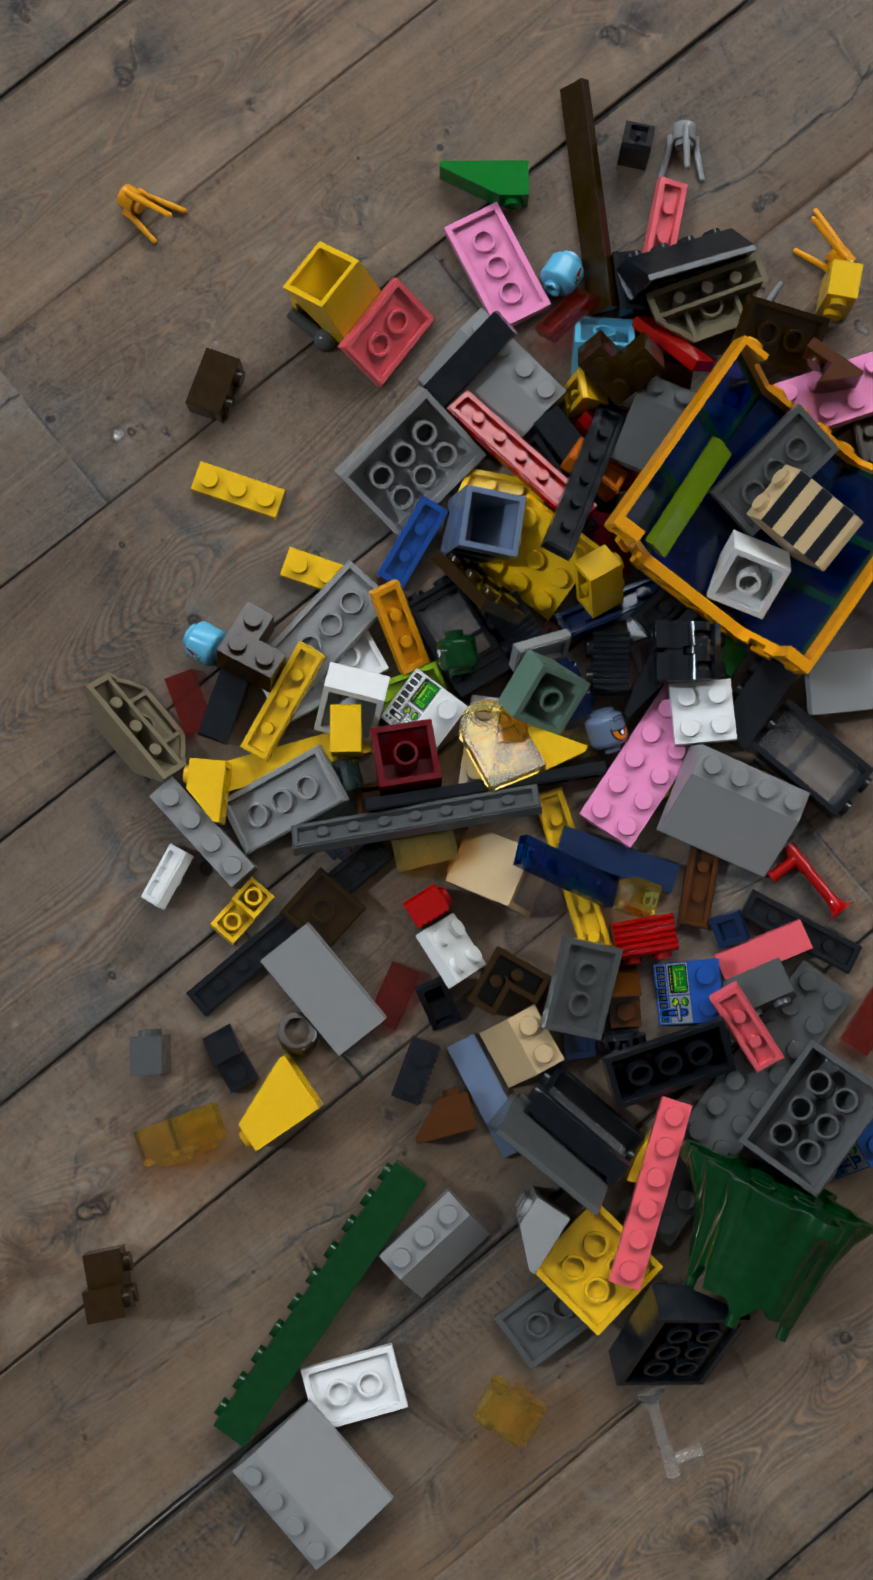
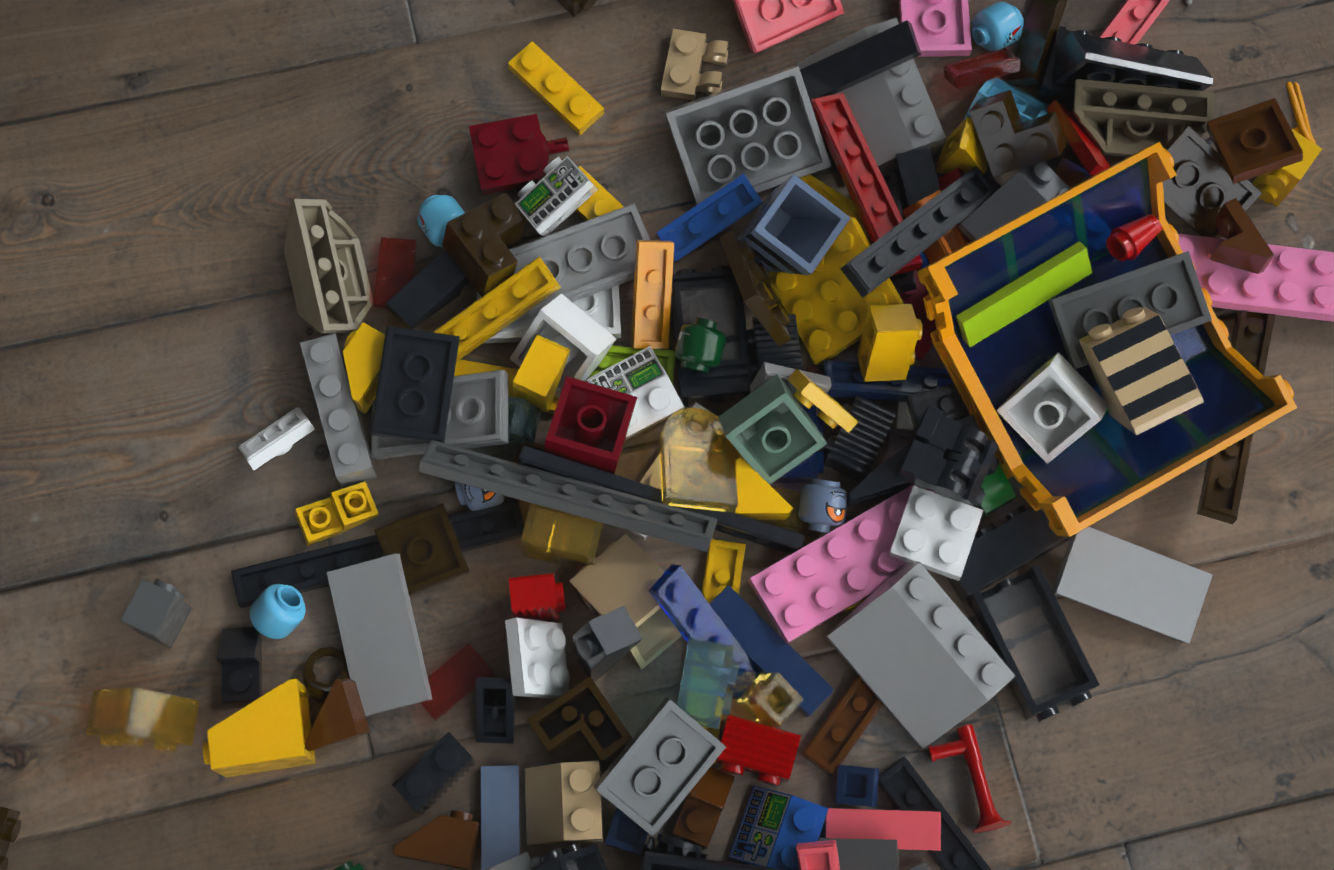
camera: 20 degrees right, 10 degrees down
none -> medium azure head [249,584,306,640]
none -> reddish brown slope [304,678,371,751]
none -> black tile [370,326,460,443]
none -> dark red plate [469,114,569,195]
none -> slope [515,156,598,236]
none -> black slope [573,606,643,682]
none -> tan plate [661,29,728,101]
none -> clear light blue brick [677,638,739,729]
none -> yellow plate [787,369,858,433]
none -> red cone [1106,214,1162,261]
none -> reddish brown plate [1207,98,1303,184]

